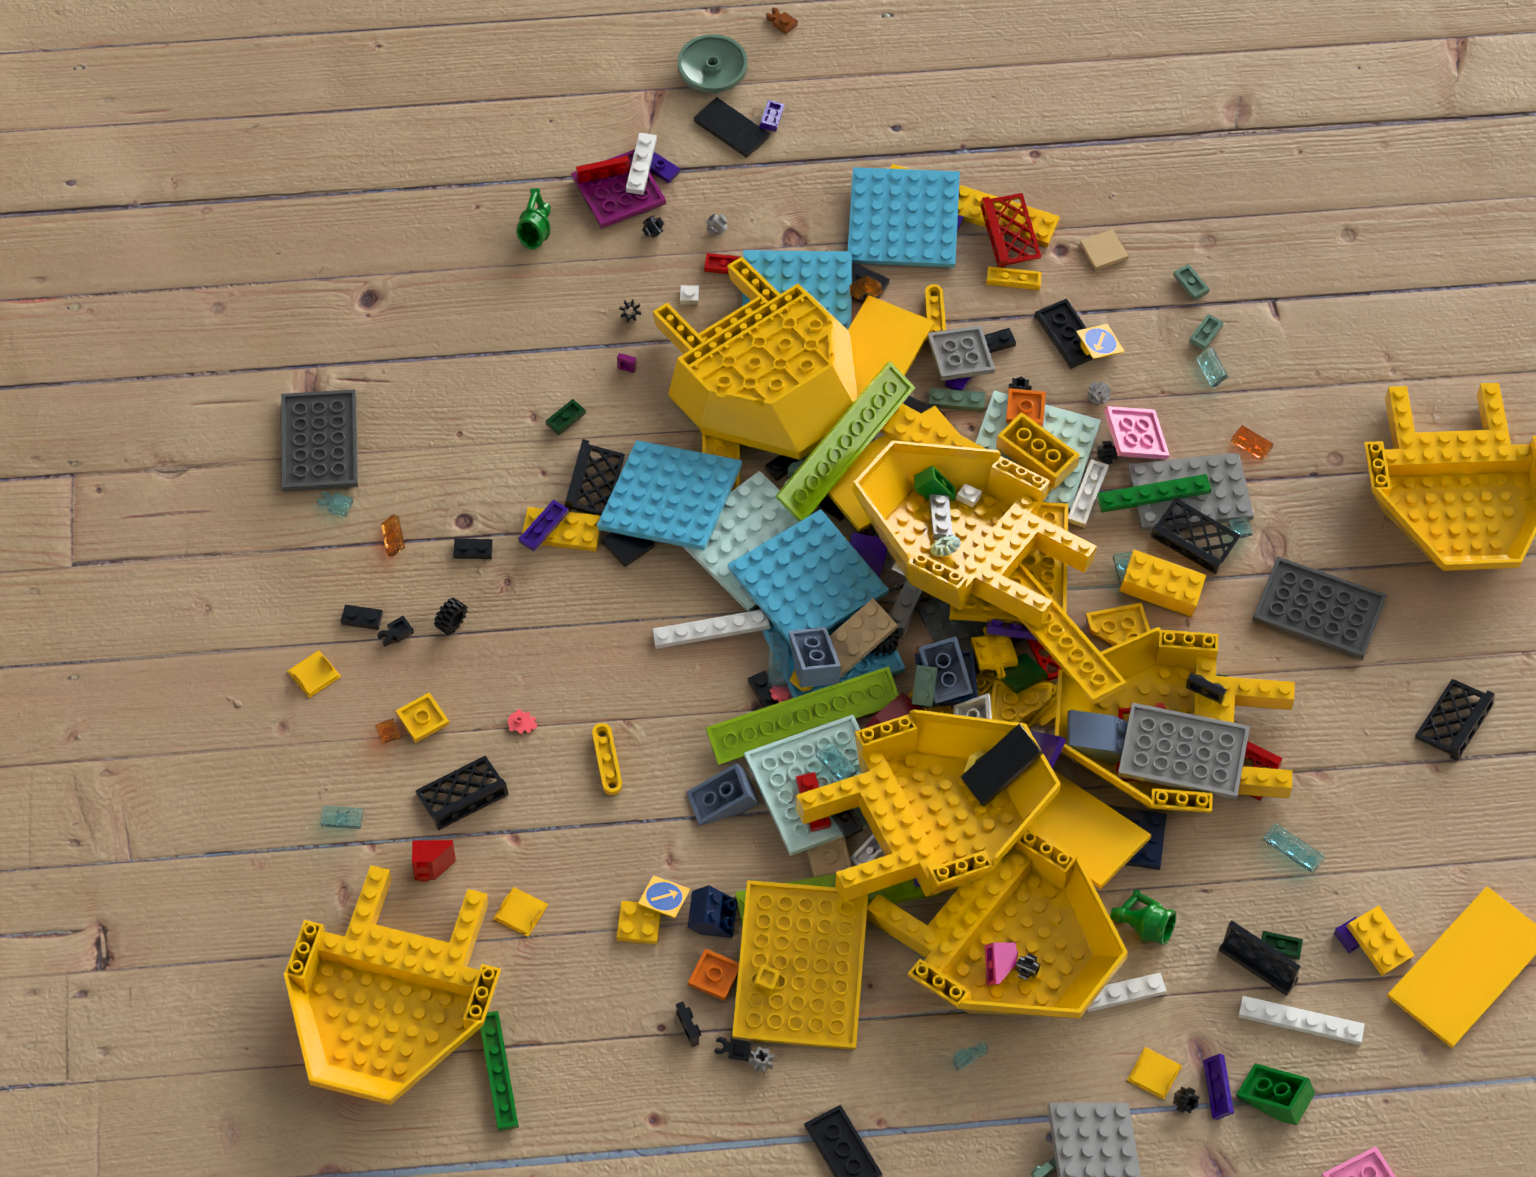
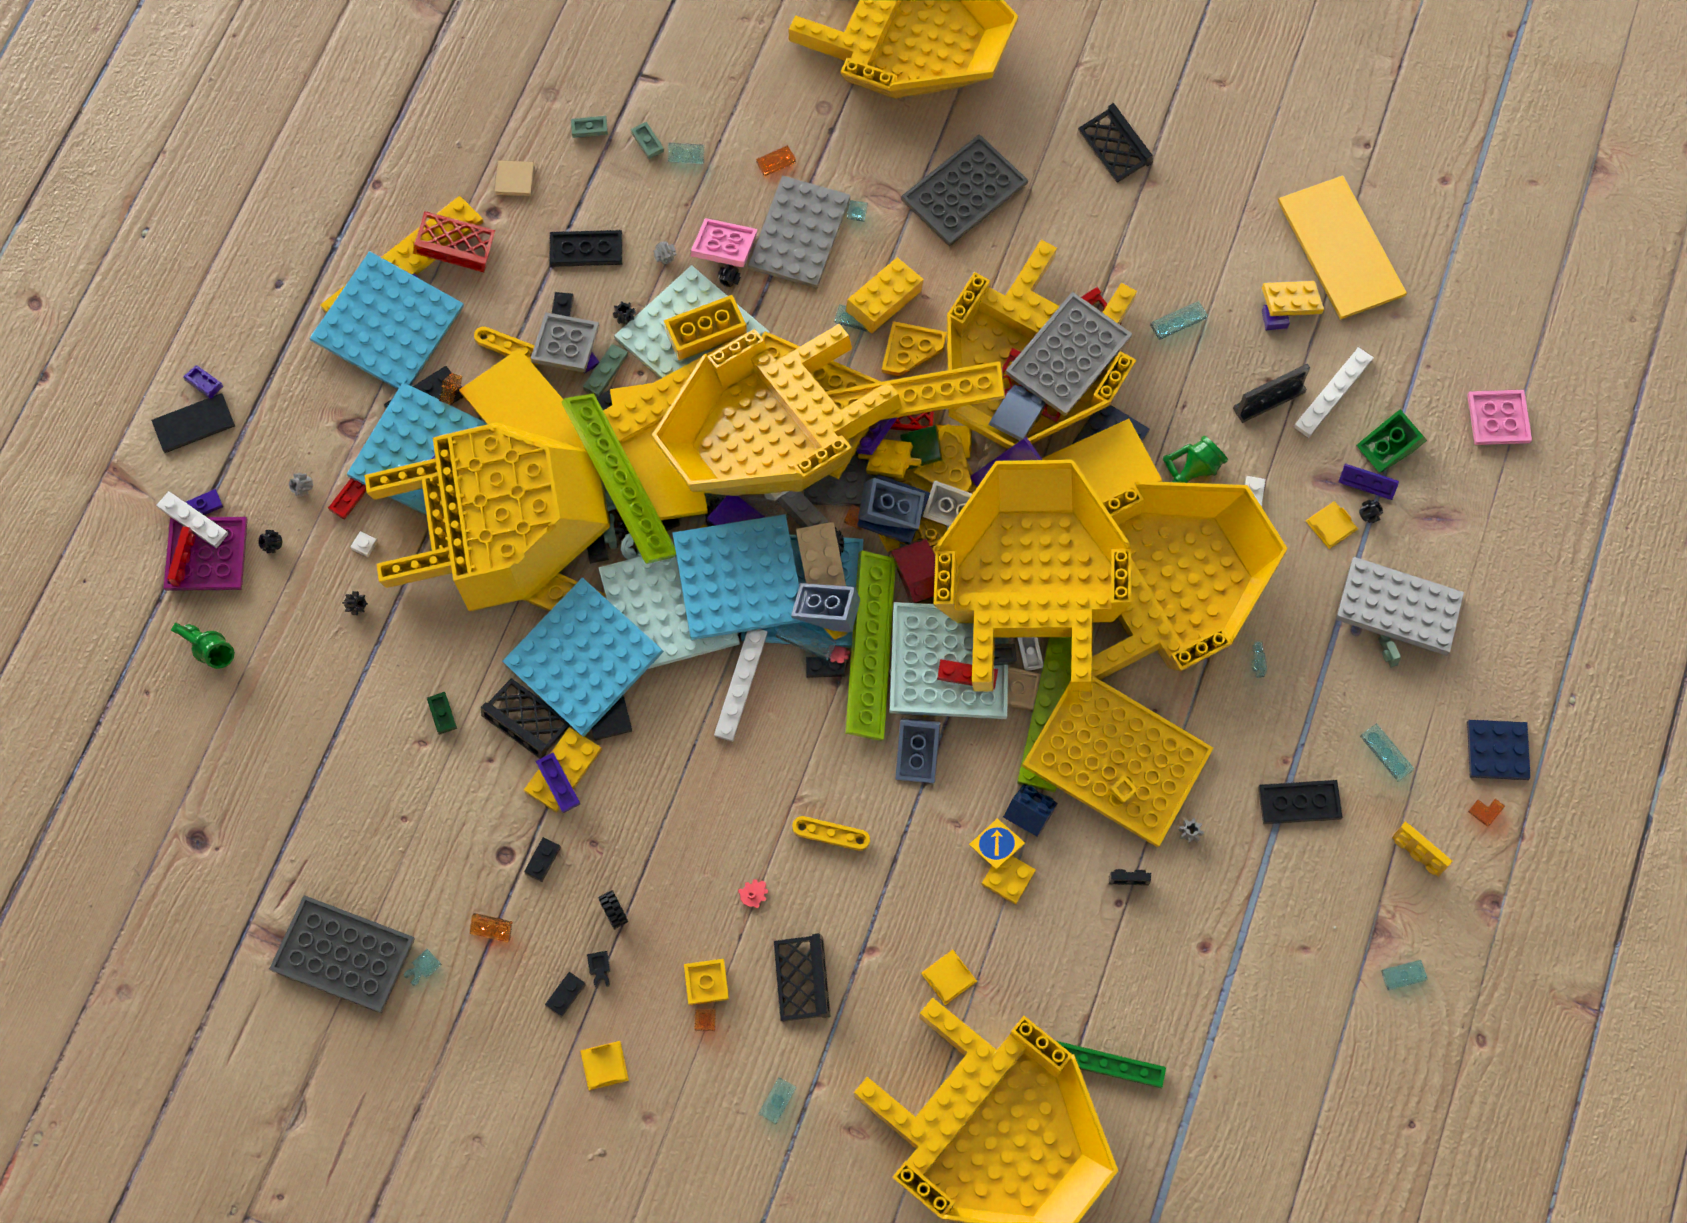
camera: 65 degrees left, 10 degrees up
red slope [412,840,456,882] -> none
magenta tile [617,353,637,373] -> none
sand green dish [678,34,747,93] -> none
orange plate [688,948,739,1001] -> none
black plate [714,1036,752,1062] -> none
dark orange plate [766,7,798,34] -> none
clear light blue plate [816,742,857,781] -> none
sand green plate [912,665,937,707] -> none
green slope [914,465,956,501] -> none
light grey plate [929,494,953,540] -> none
light aqua gear [930,535,961,557] -> none
white plate [956,483,982,507] -> none
black tile [961,724,1043,807] -> none
light yellow tile [964,750,986,772] -> none
dark pink slope [984,943,1018,986] -> none
yellow tile [986,266,1042,290] -> none
orange plate [1006,388,1046,427] -> none
black gear [1015,953,1040,980] -> none
white plate [1068,459,1109,528] -> none
piece [1076,324,1124,359] -> none
green plate [1097,474,1212,513] -> none
black fence [1151,497,1241,574] -> none
black plate [1186,673,1227,704] -> none
dark green plate [1261,931,1303,960] -> none

